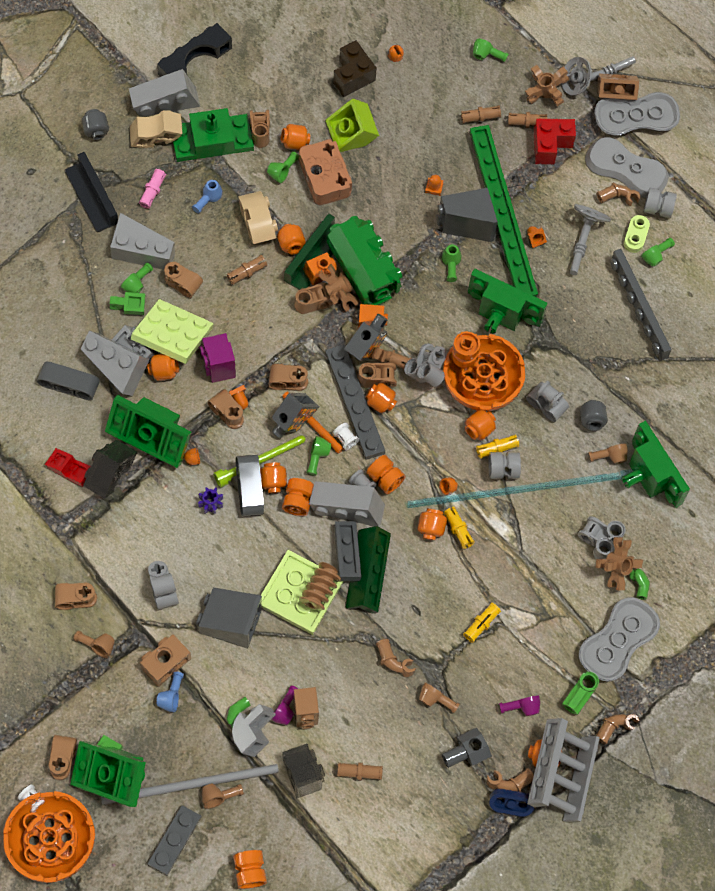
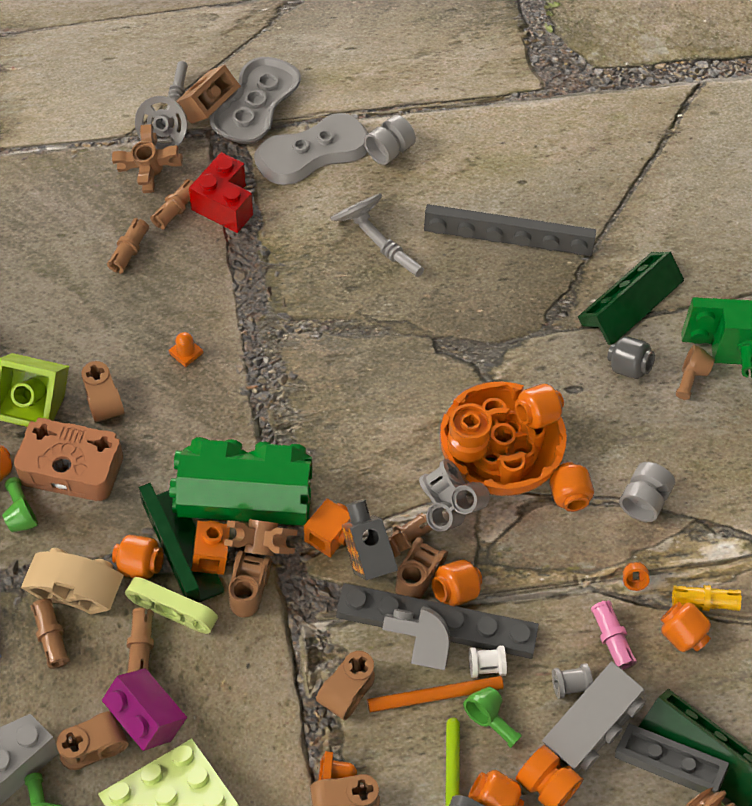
camera: 55 degrees left, 10 degrees down
magenta brick [199,333,236,383] -> none
dark grey torso [272,393,319,438] -> none
orange wheel [366,455,406,494] -> none
clear light blue piece [407,469,634,508] -> none
dark grey slope [436,188,498,242] -> none
bright green bar [441,244,462,282] -> none
green brick [468,268,548,334] -> none
green plate [469,125,538,297] -> none
bright green bar [473,38,509,62] -> none
yellow pin [476,434,519,459] -> none
light grey piece [526,381,569,422] -> none
orange piece [527,226,547,248] -> none
medium nougat piece [596,182,640,206] -> none
yellowish green plate [624,215,650,253] -> none
bright green bar [641,238,675,267] -> none
none -> medium nougat pin [31,598,70,669]
none -> medium nougat piece [81,361,125,423]
none -> magenta brick [101,668,188,751]
none -> yellowish green beam [125,577,218,634]
none -> light grey brick [382,606,450,670]
none -> orange head [515,384,564,429]
none -> dark green panel [578,251,684,345]
none -> bright pink pin [591,600,637,670]

